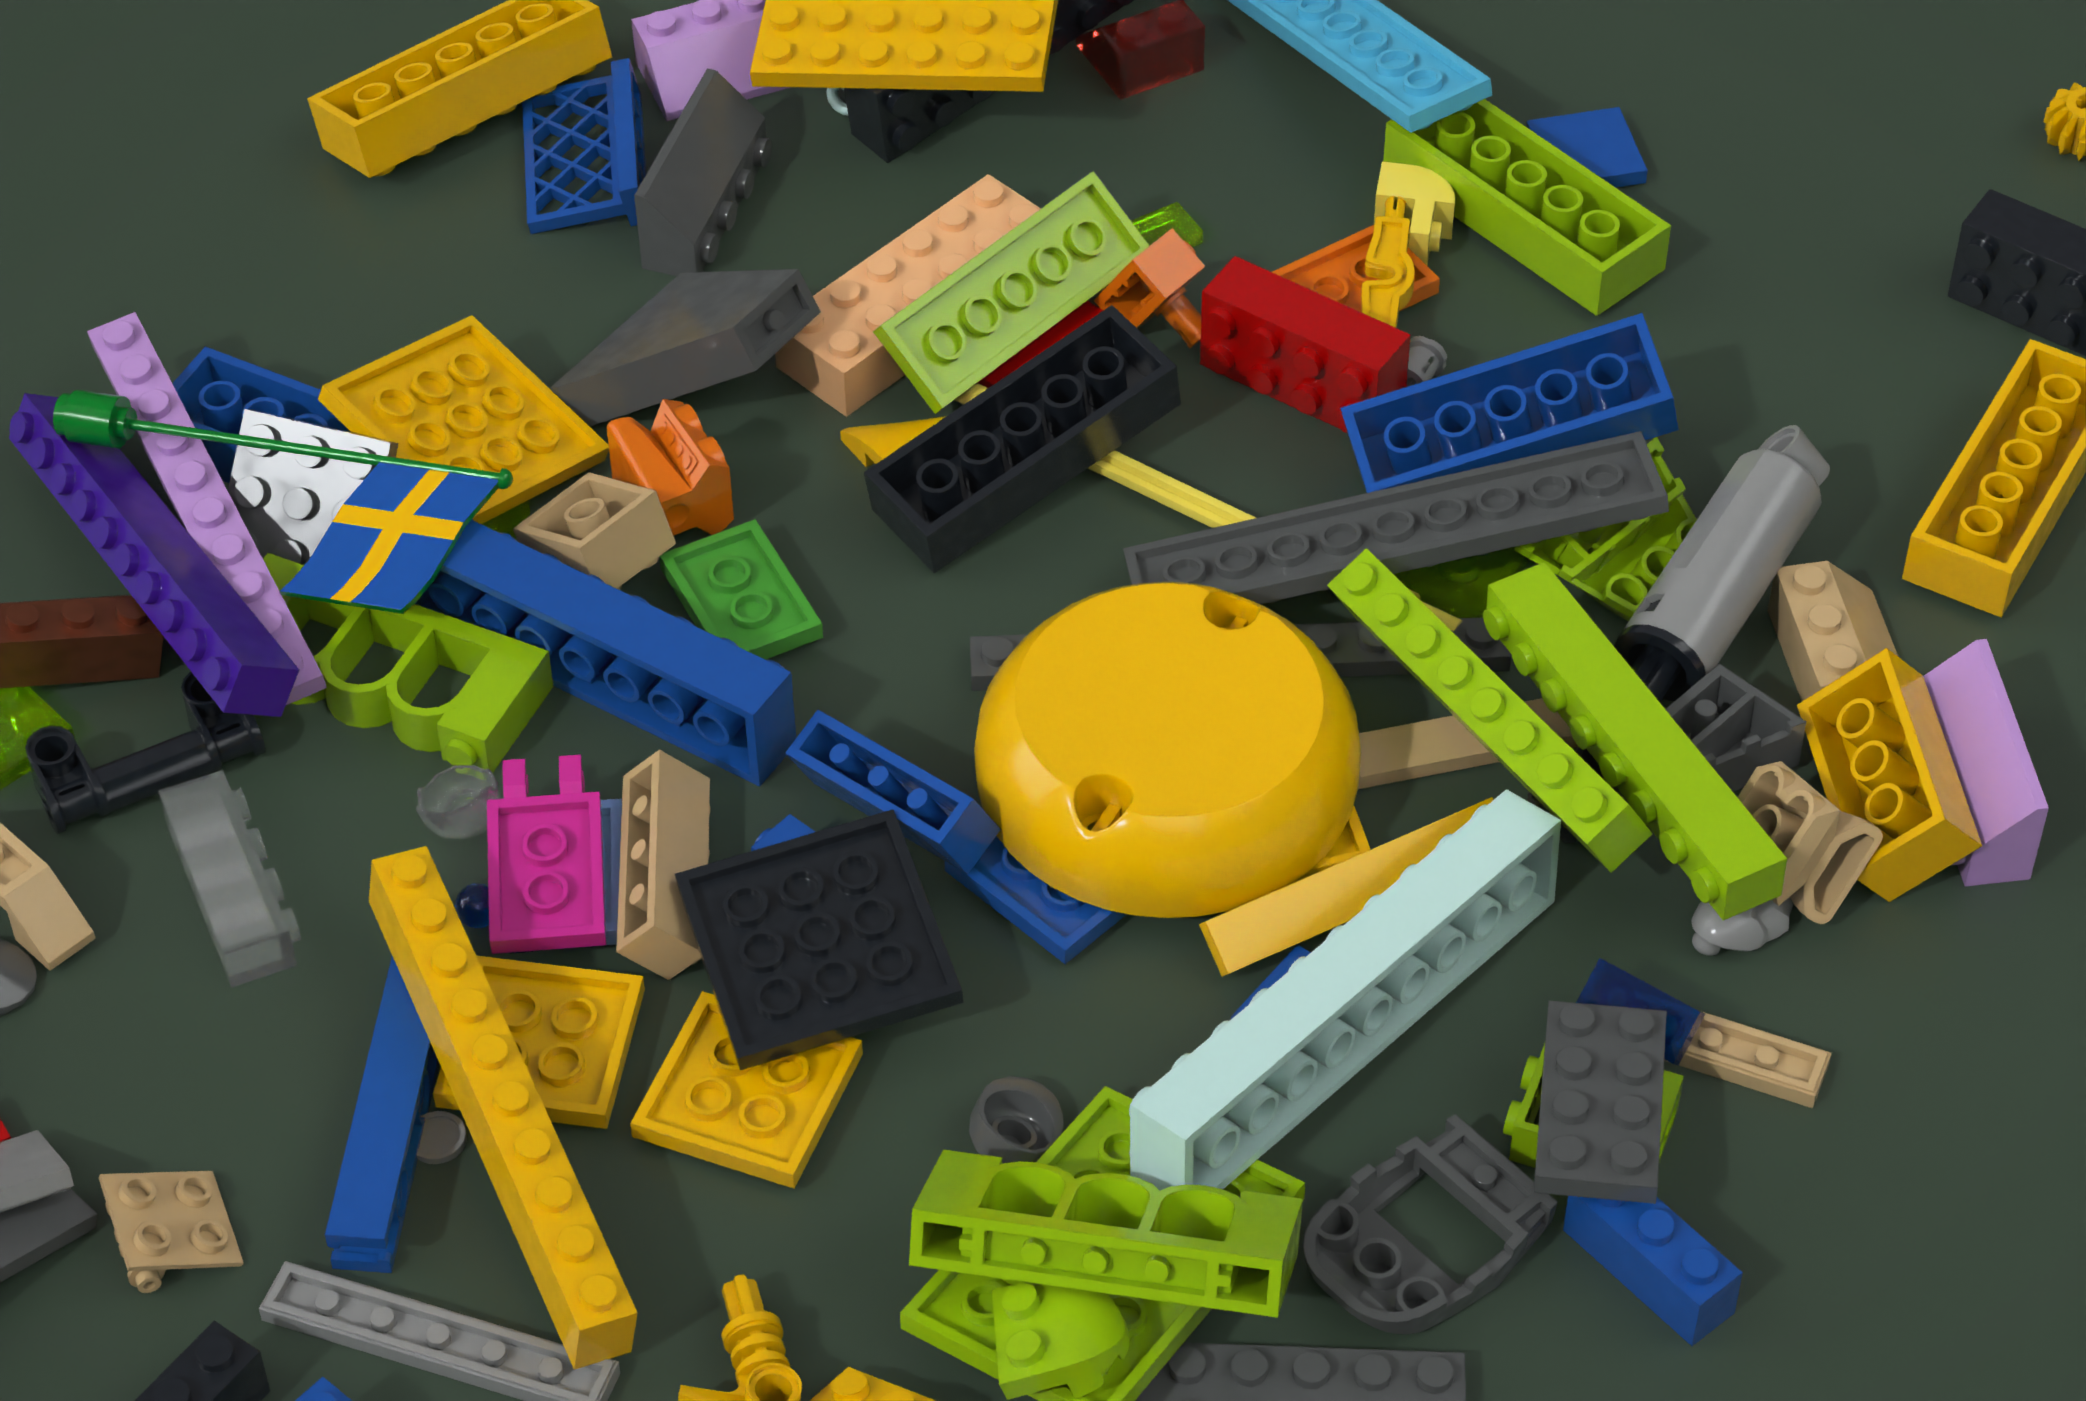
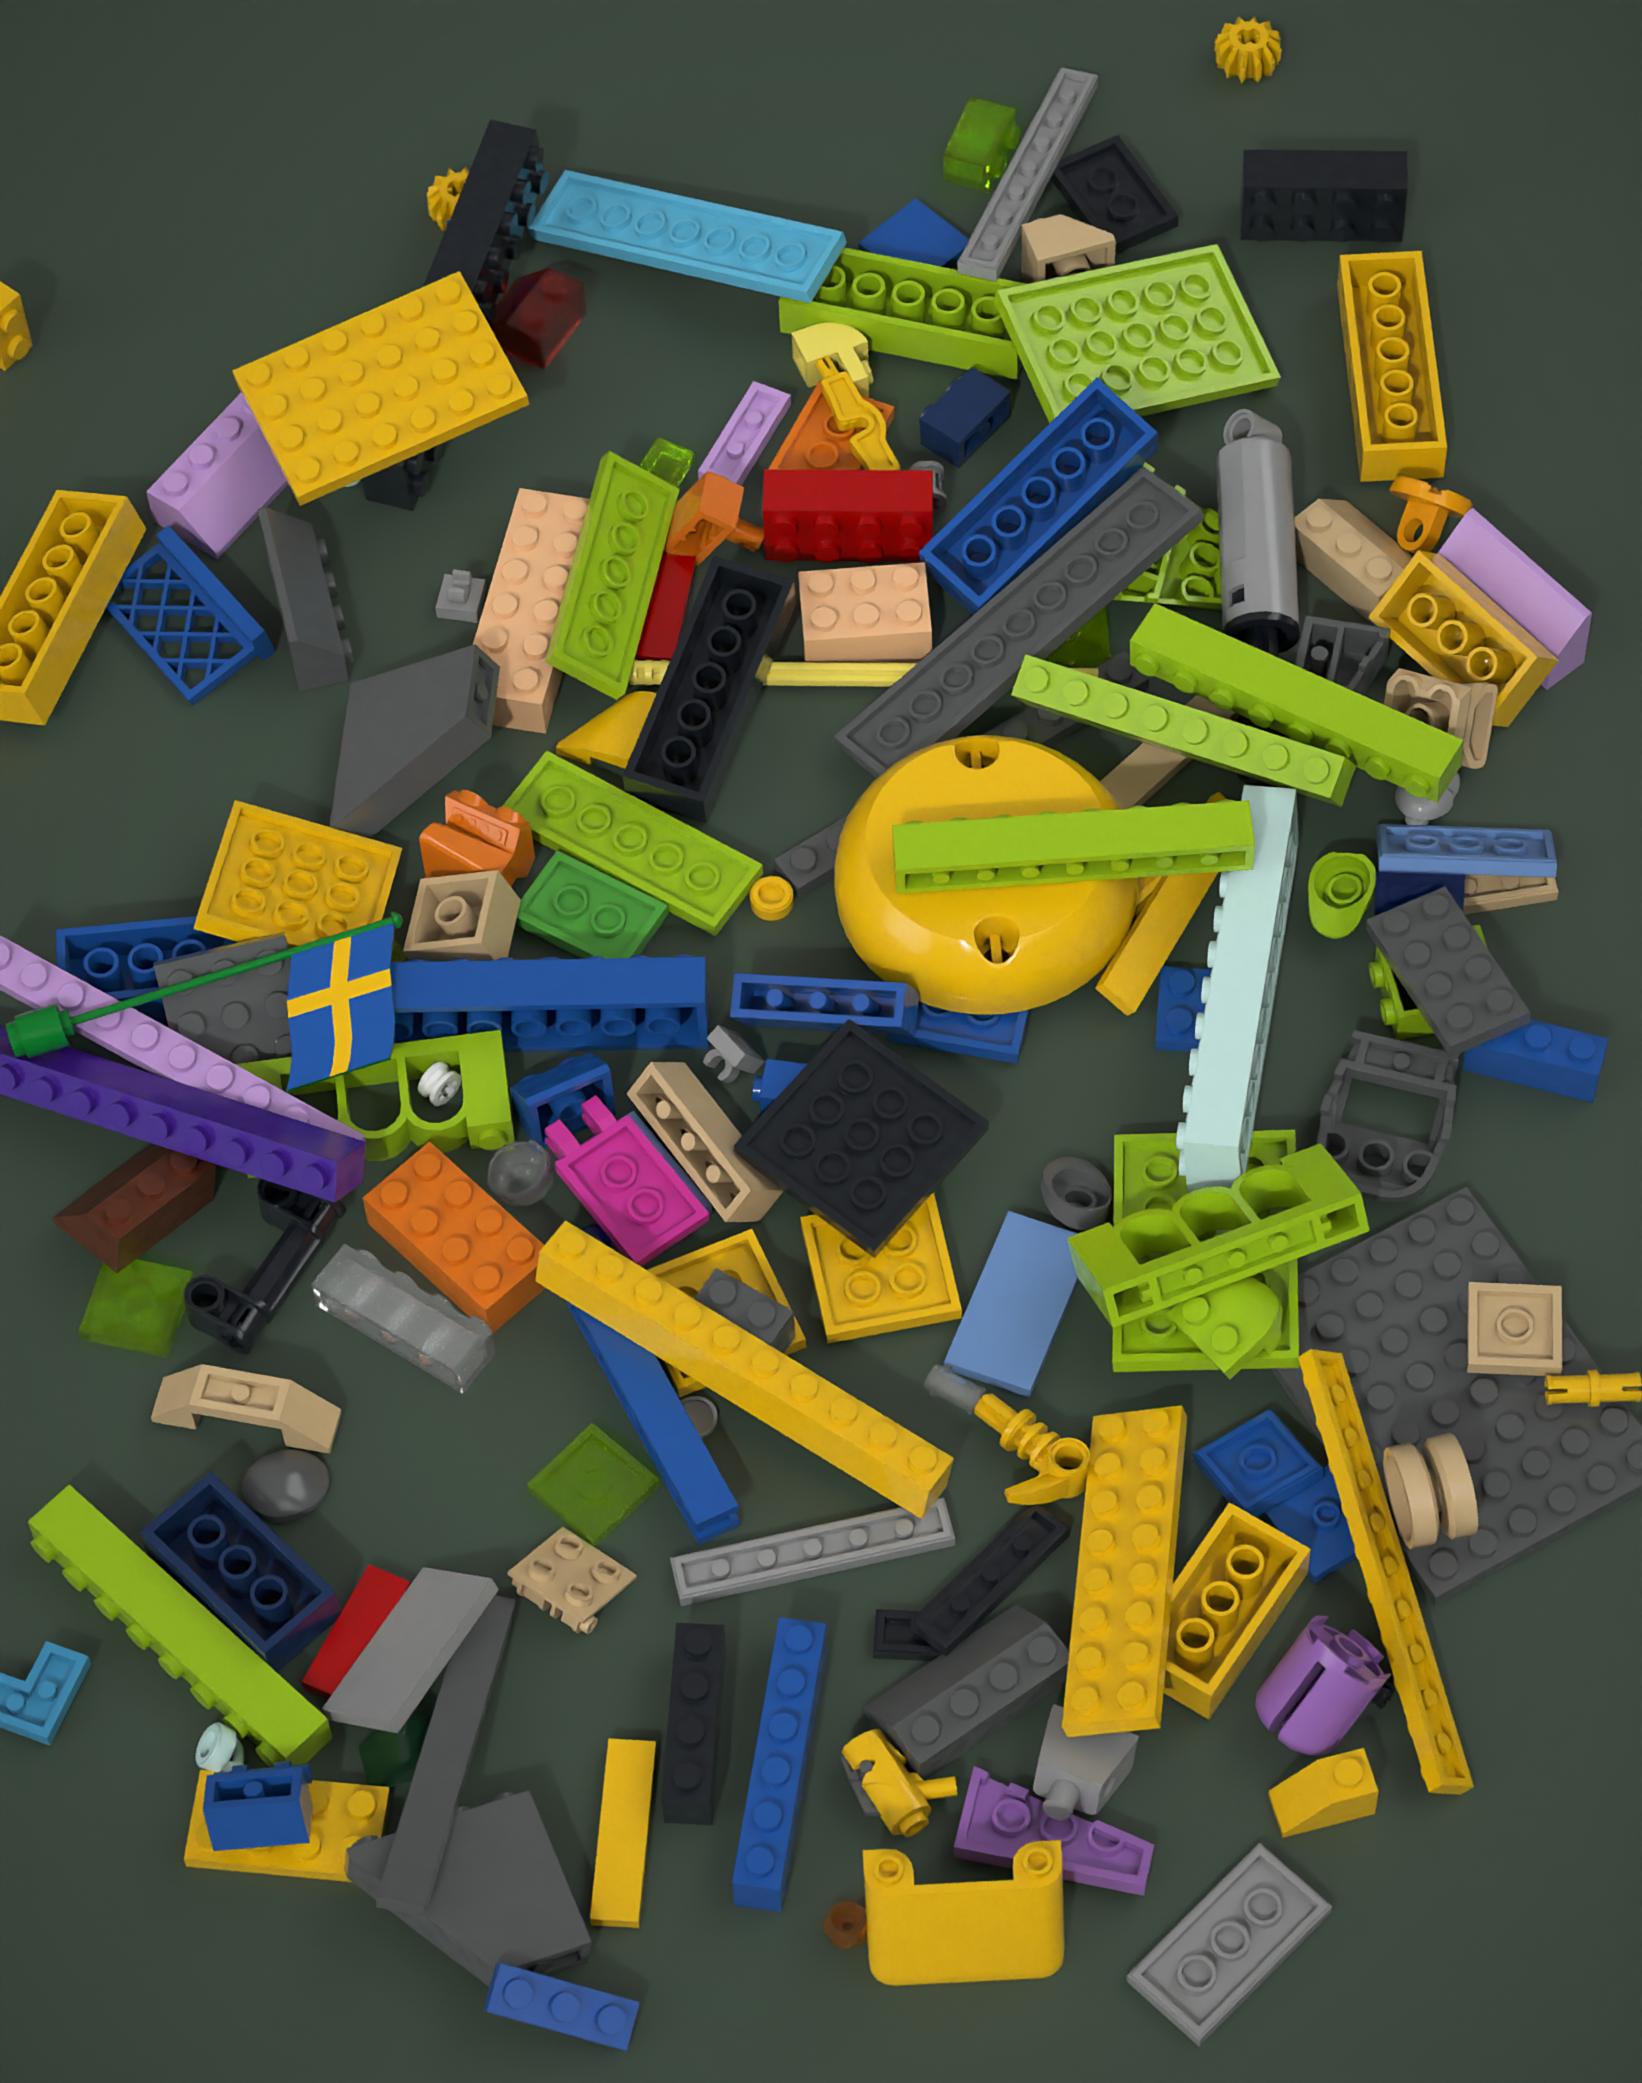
camera: 30 degrees left, 10 degrees up
none -> orange brick [363,1141,546,1336]
none -> white bush [418,1061,462,1107]
none -> light grey tile [435,569,487,623]
none -> lime plate [502,751,763,937]
none -> blue slope [509,1052,616,1151]
none -> clear neon green tile [527,1423,660,1547]
none -> dark grey brick [694,1268,795,1354]
none -> lavender plate [698,381,791,486]
none -> light grey tile [703,1025,765,1083]
none -> yellow tile [750,876,794,921]
none -> light nougat brick [798,562,932,663]
none -> lime brick [892,799,1255,894]
none -> dark blue brick [919,367,1011,468]
none -> clear pin [924,1363,986,1415]
none -> clear neon green brick [943,96,1021,193]
none -> medium blue tile [944,1211,1079,1398]
none -> light grey tile [958,68,1098,281]
none -> lime plate [993,244,1281,423]
none -> tan slope [1021,214,1116,284]
none -> black plate [1050,135,1179,254]
none -> lime piece [1308,852,1376,939]
none -> medium blue tile [1376,824,1557,877]
none -> light orange tile [1389,475,1473,554]

